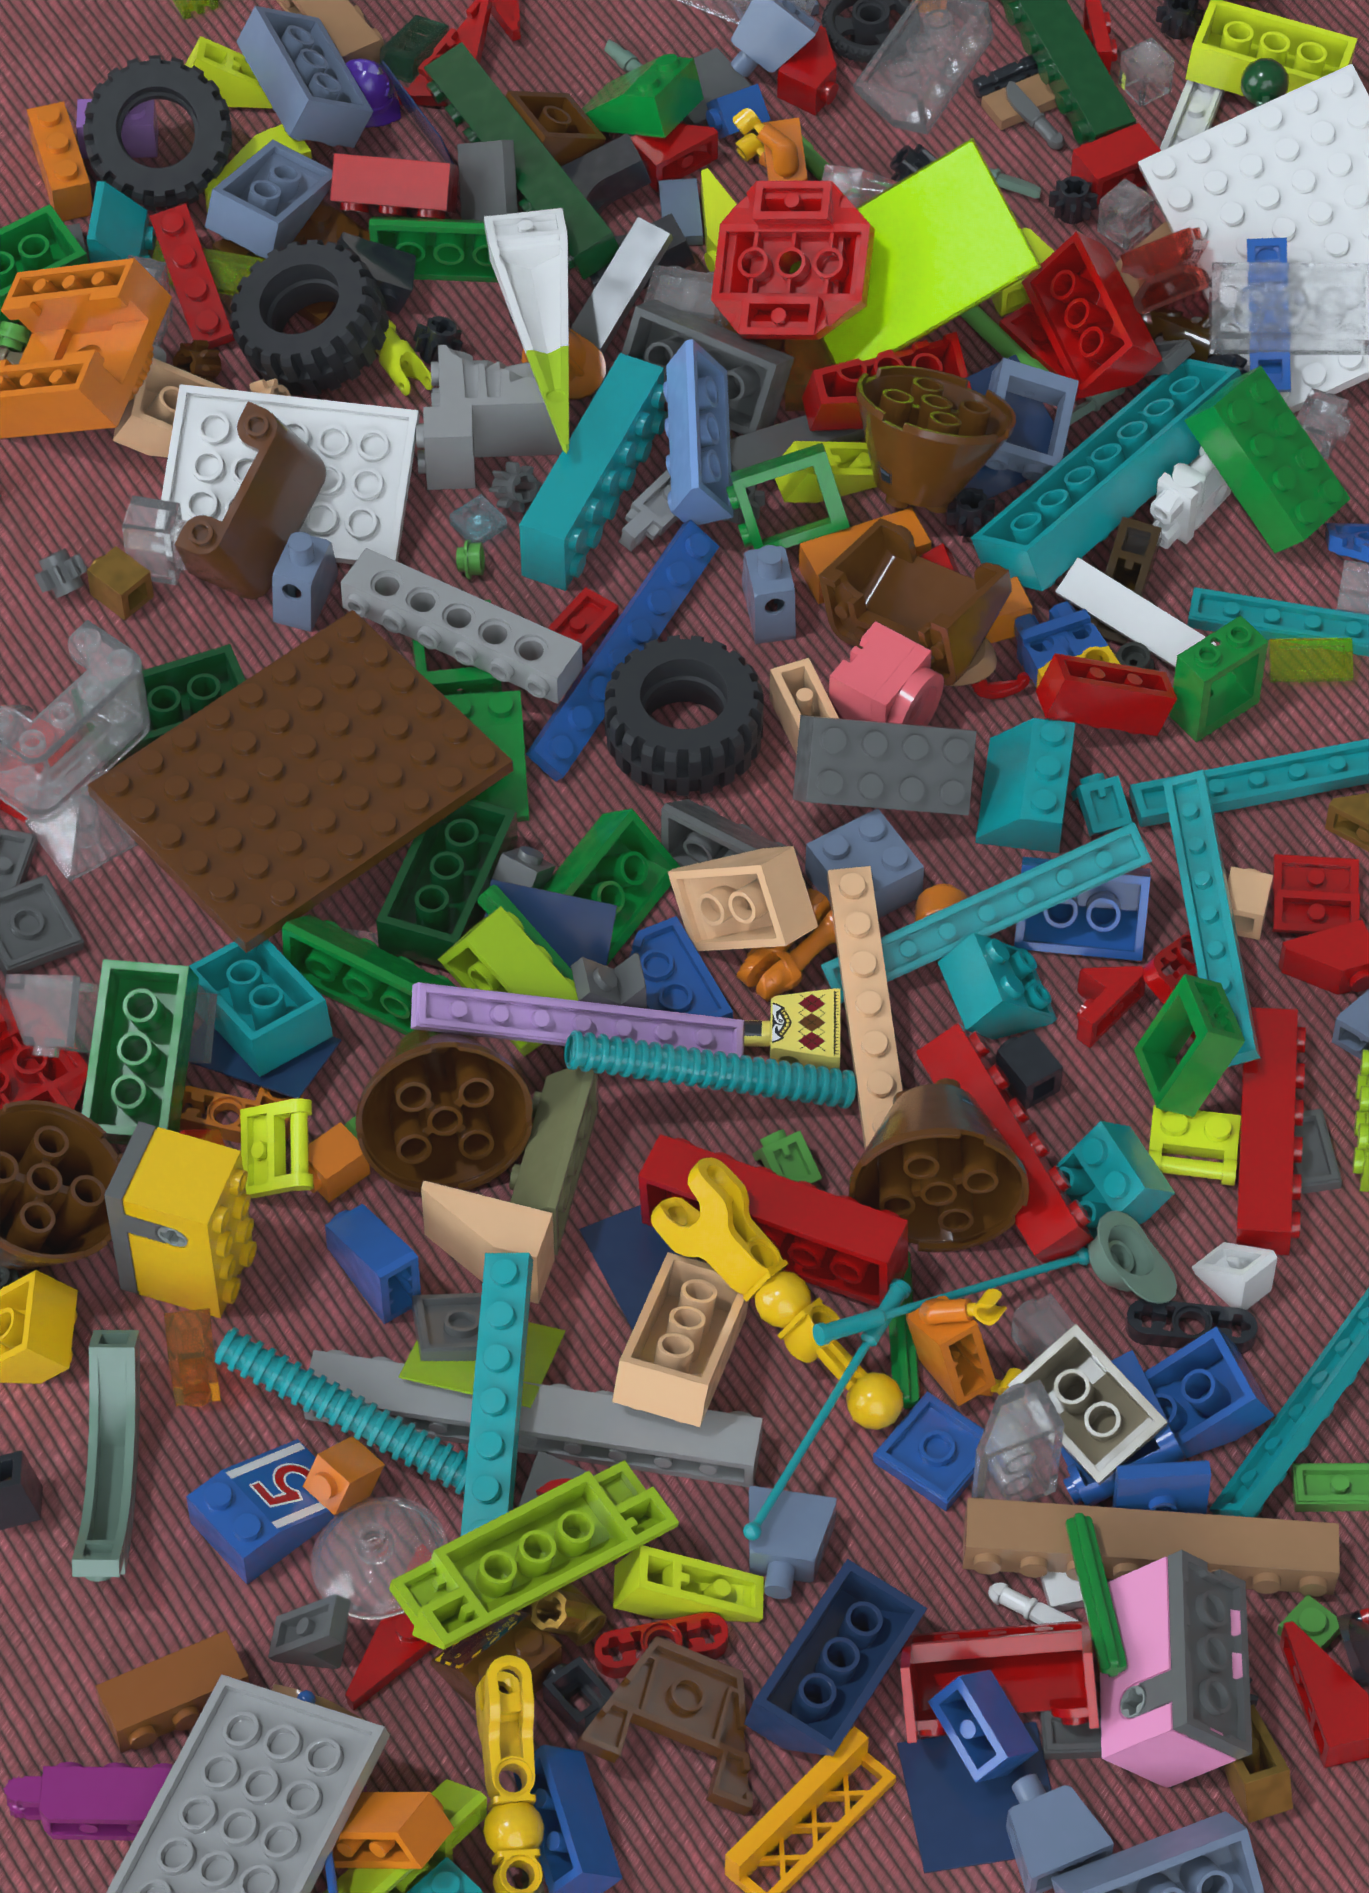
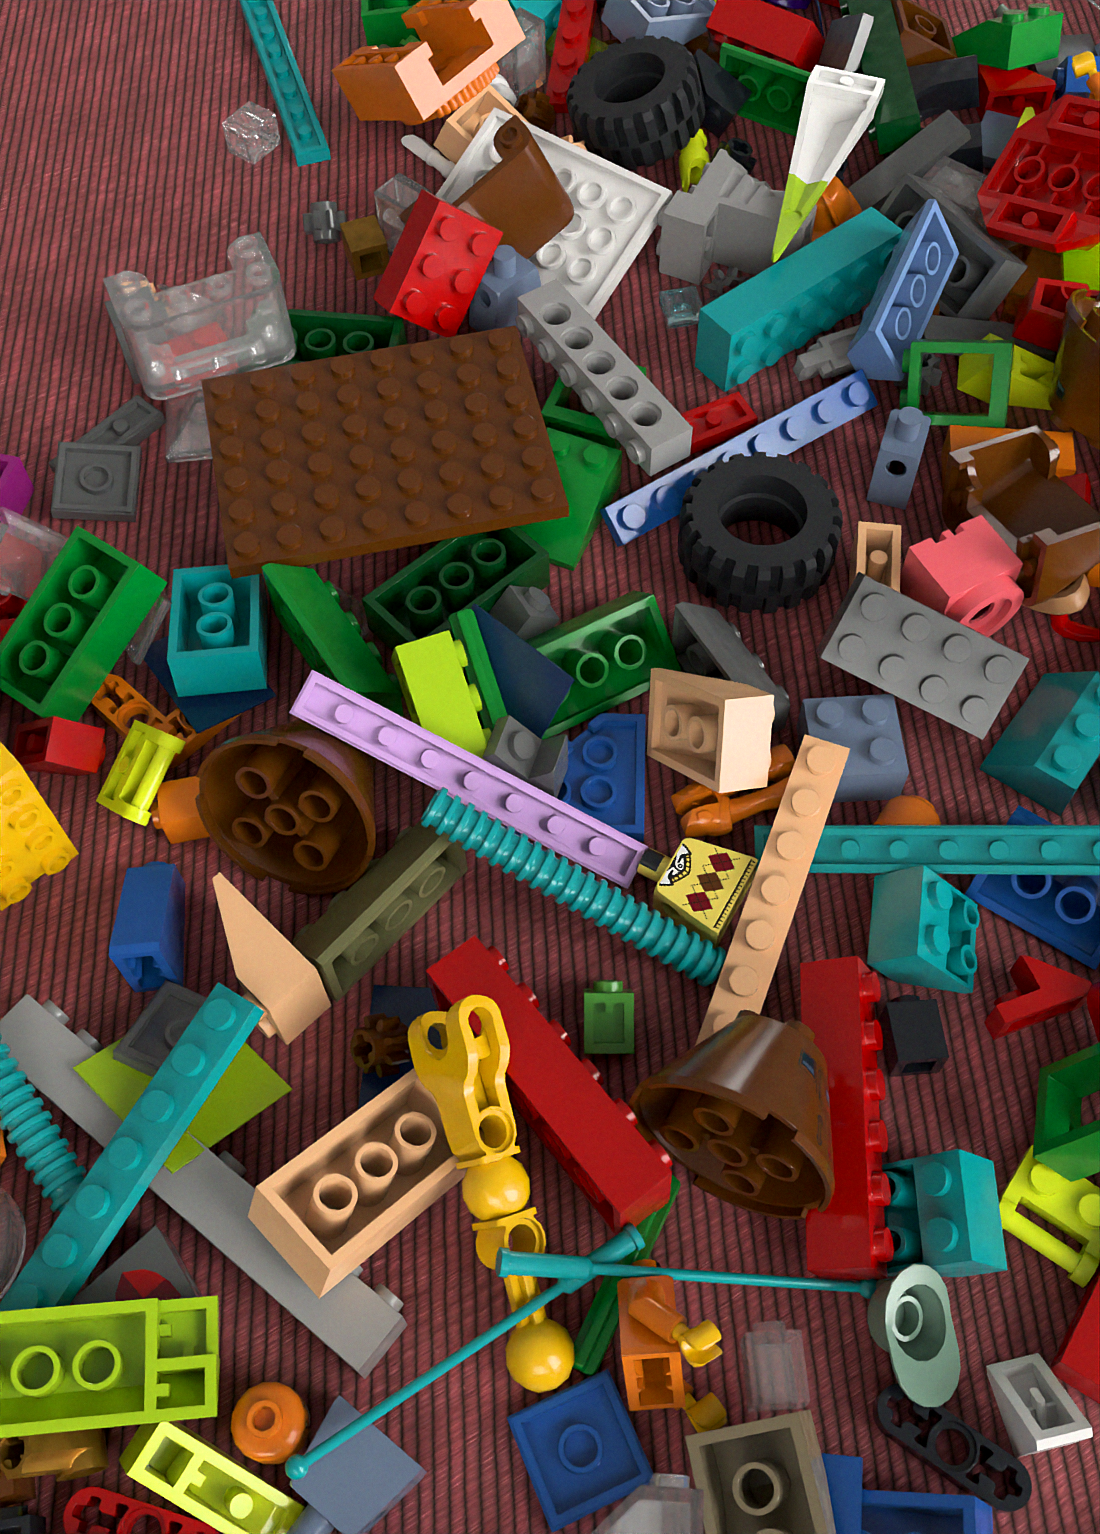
camera: 30 degrees right, 5 degrees up
bright green plate [456,540,485,580] -> none
none -> orange head [231,1382,310,1465]
none -> reddish brown gear [350,1012,411,1078]
none -> red brick [373,189,503,337]
none -> white piece [401,135,455,178]

